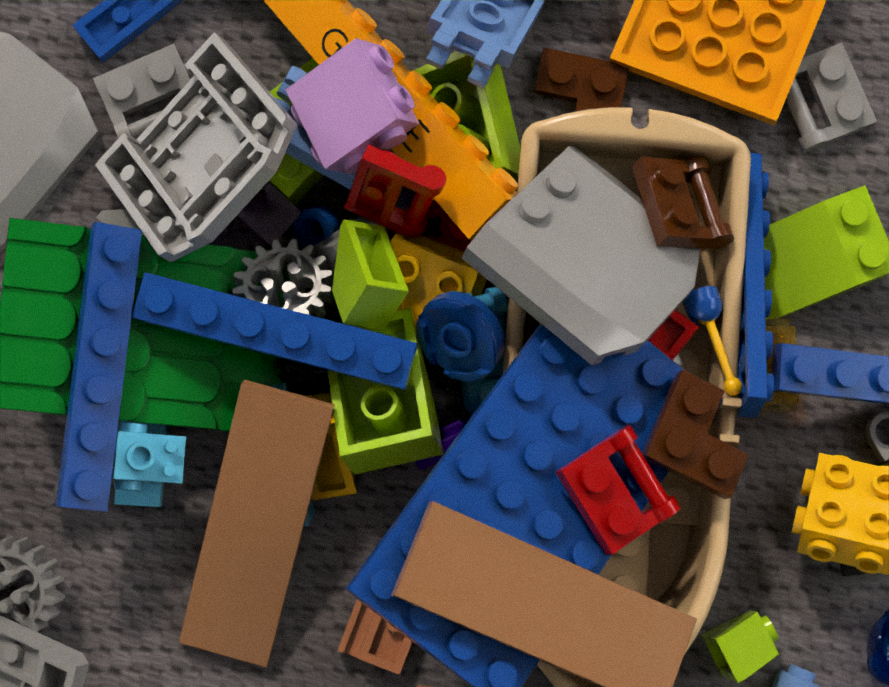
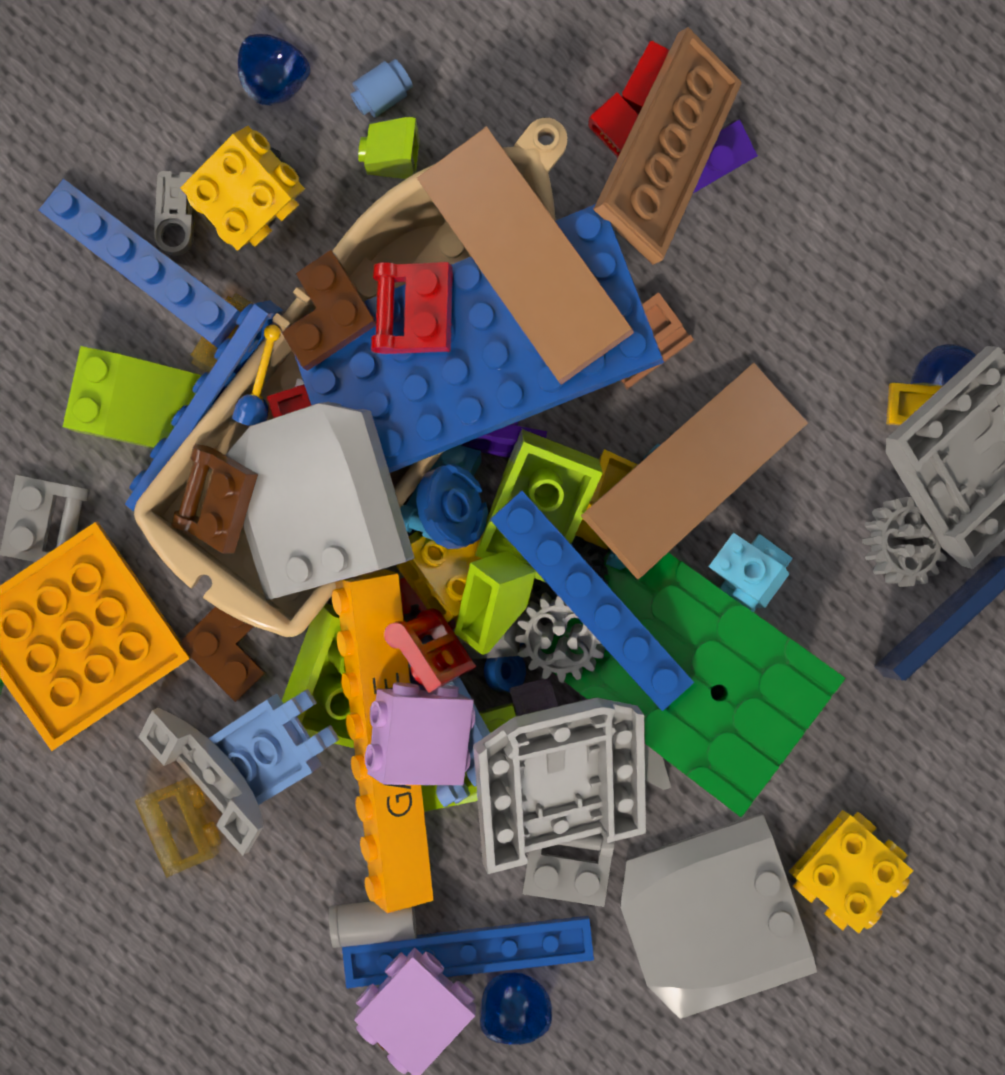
camera: 145 degrees left, 5 degrees up
blue plate [55,222,142,512] -> none

